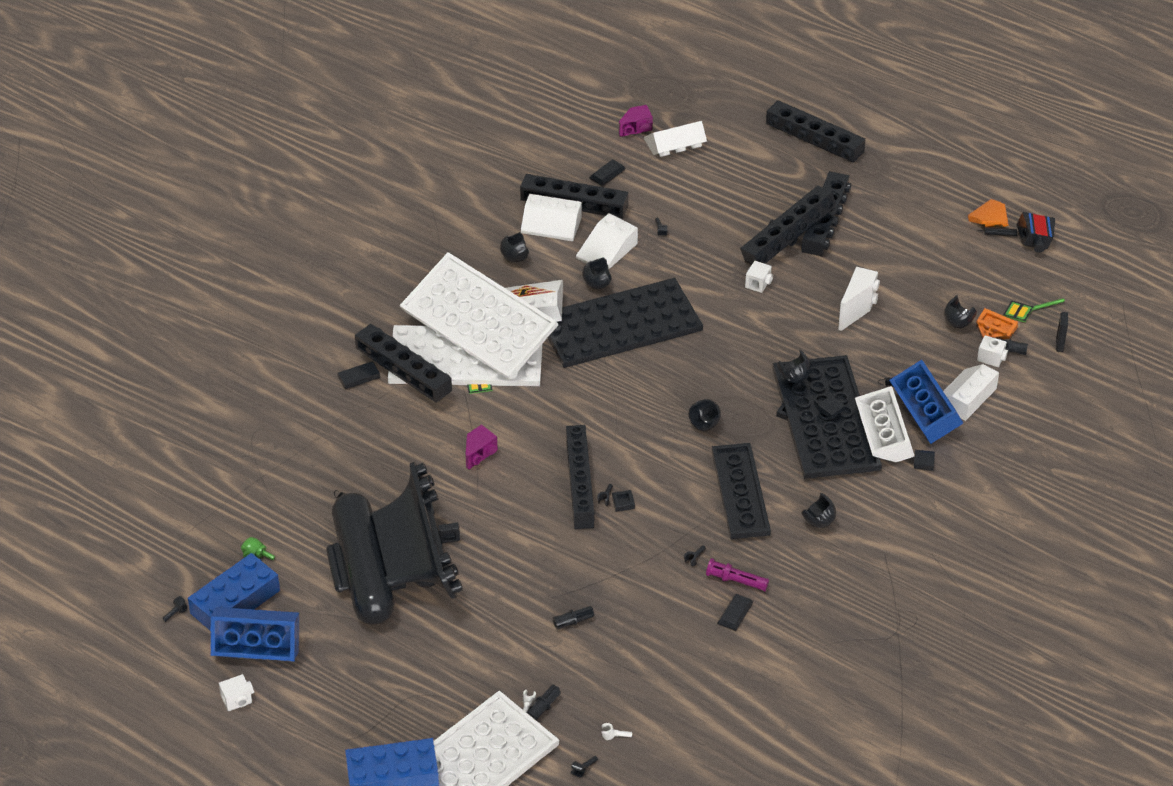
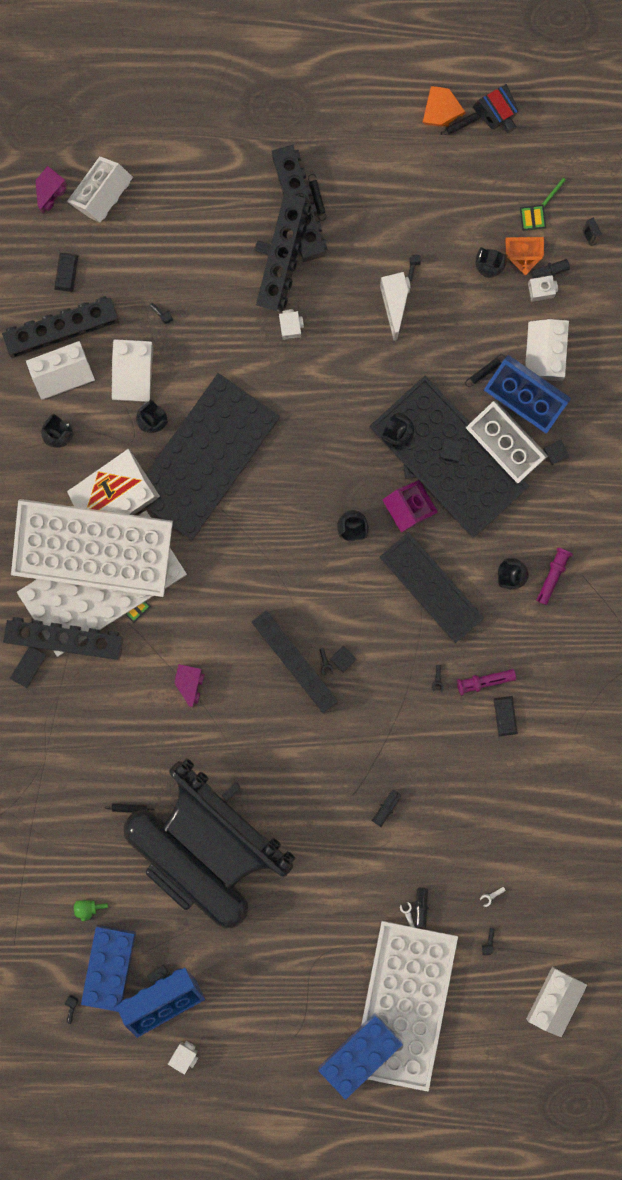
camera: 30 degrees left, 40 degrees up
black brick [766,100,866,163] -> none
none -> black piece [308,174,327,221]
none -> magenta slope [382,480,438,533]
none -> black hand [408,255,421,281]
none -> magenta pin [536,547,573,605]

